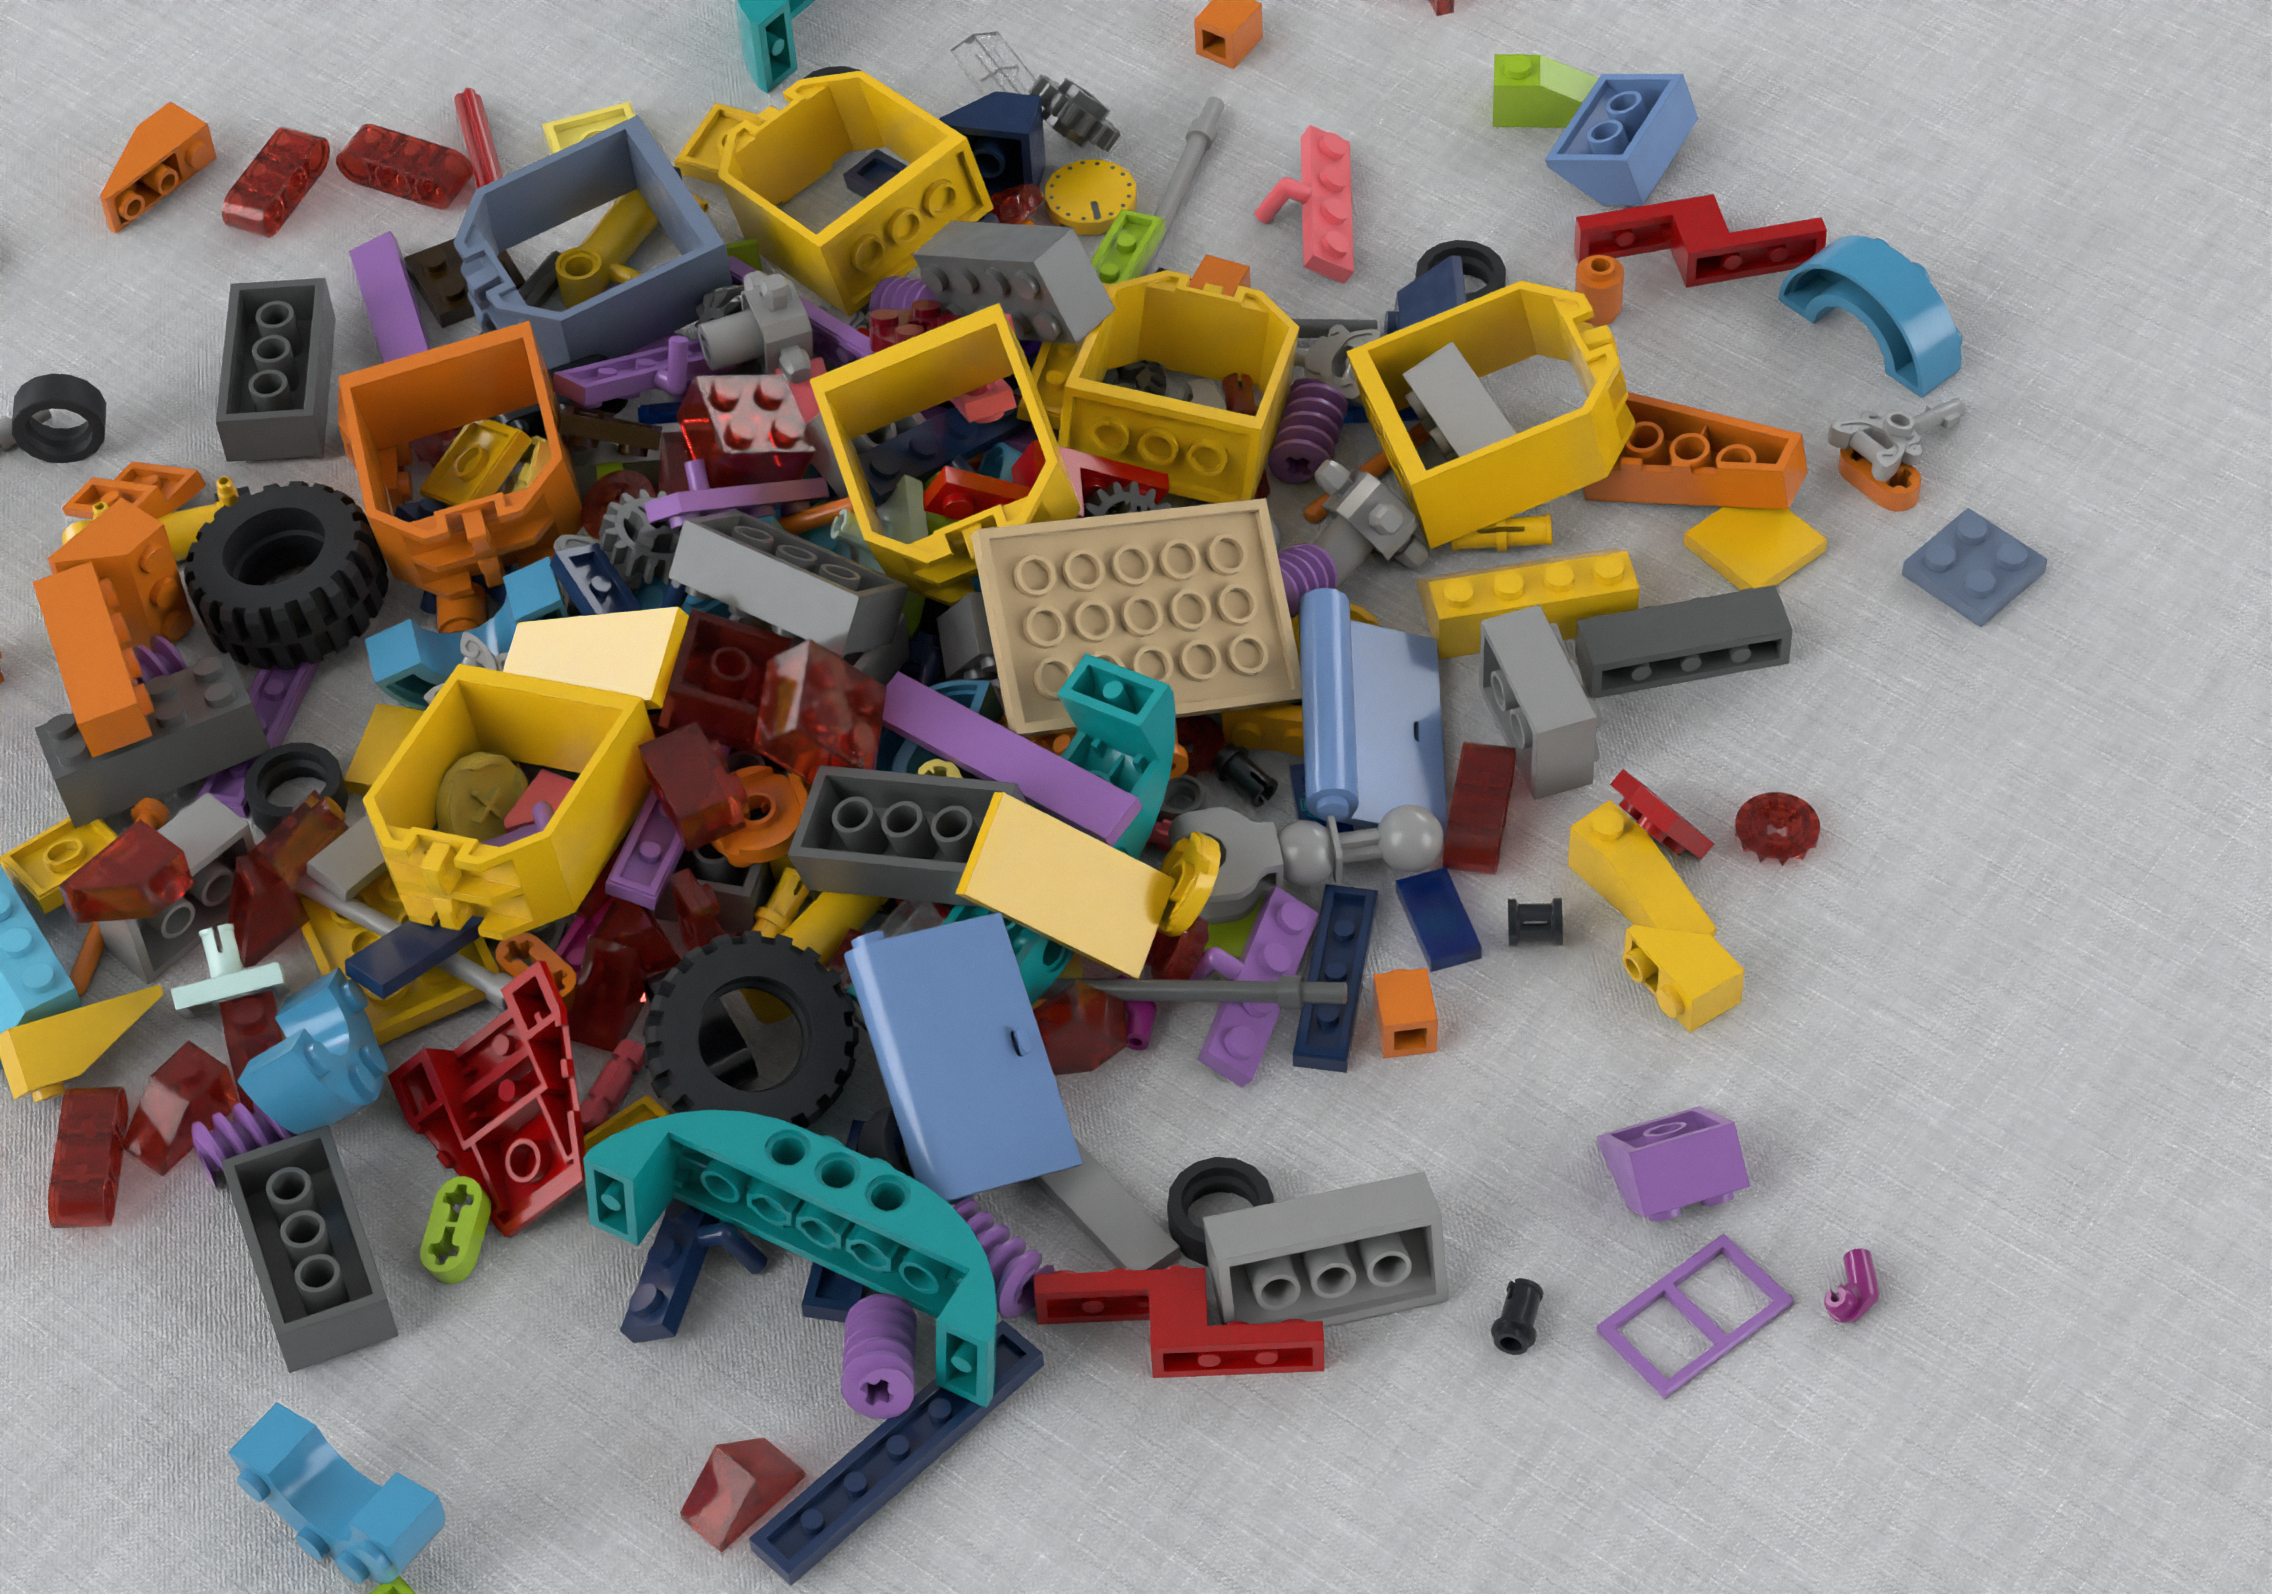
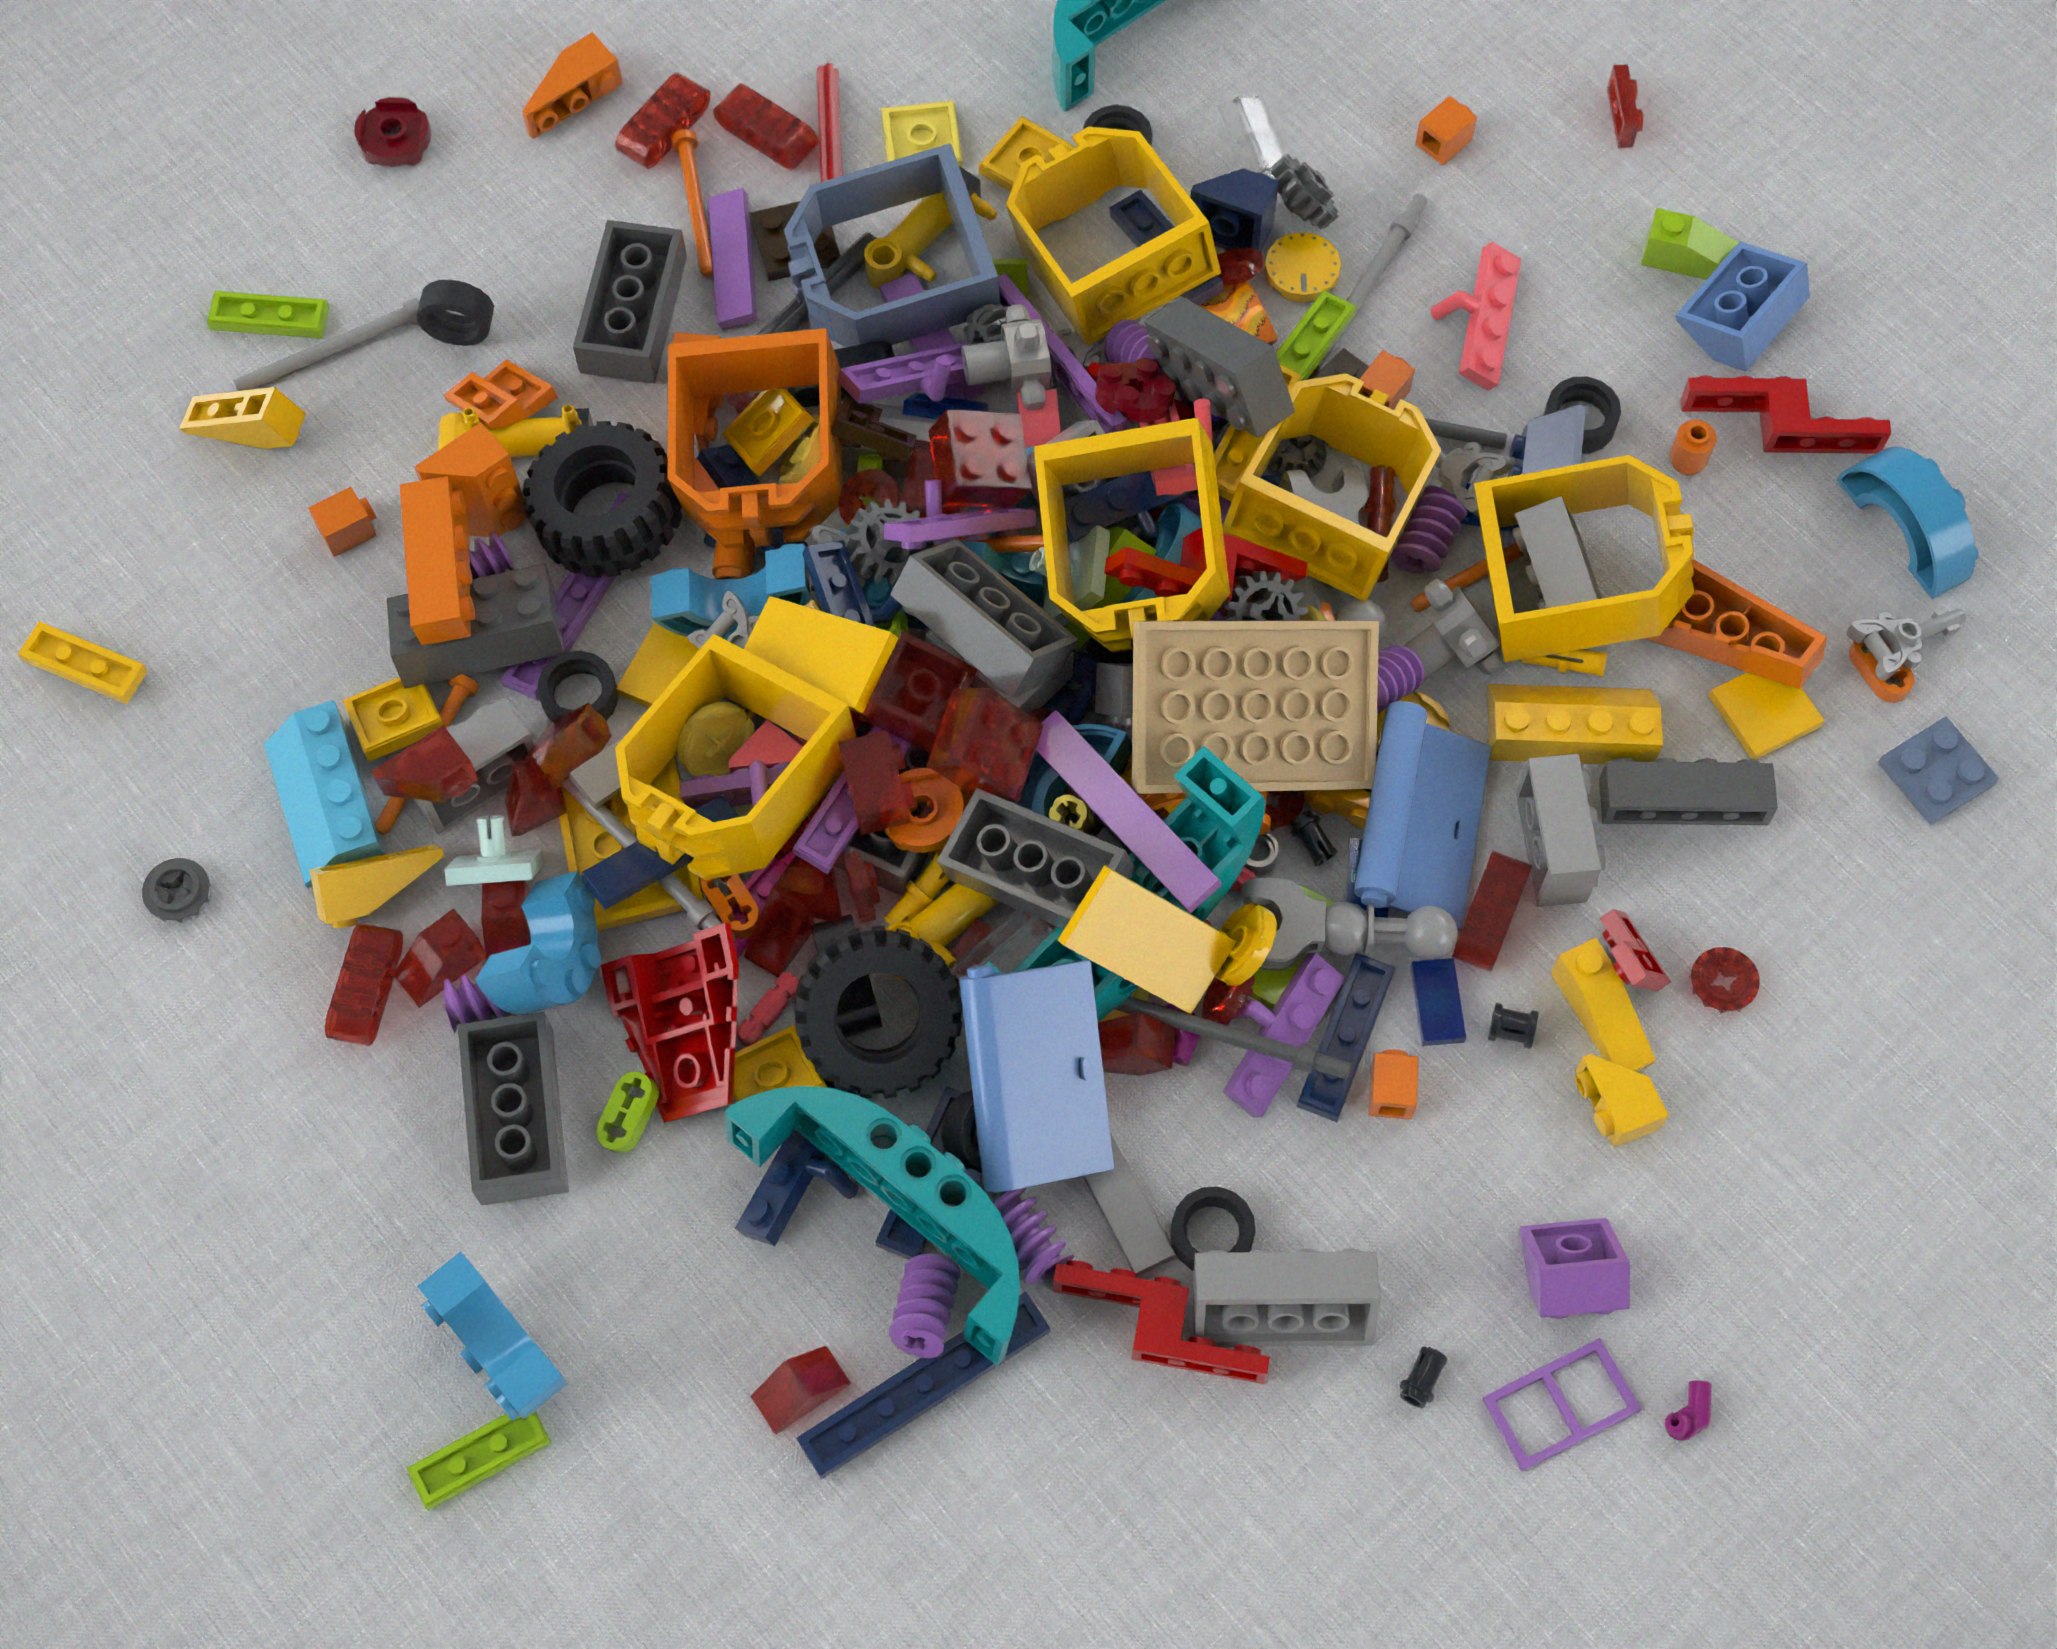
camera: 10 degrees right, 15 degrees up
none -> orange bar [671,129,714,277]

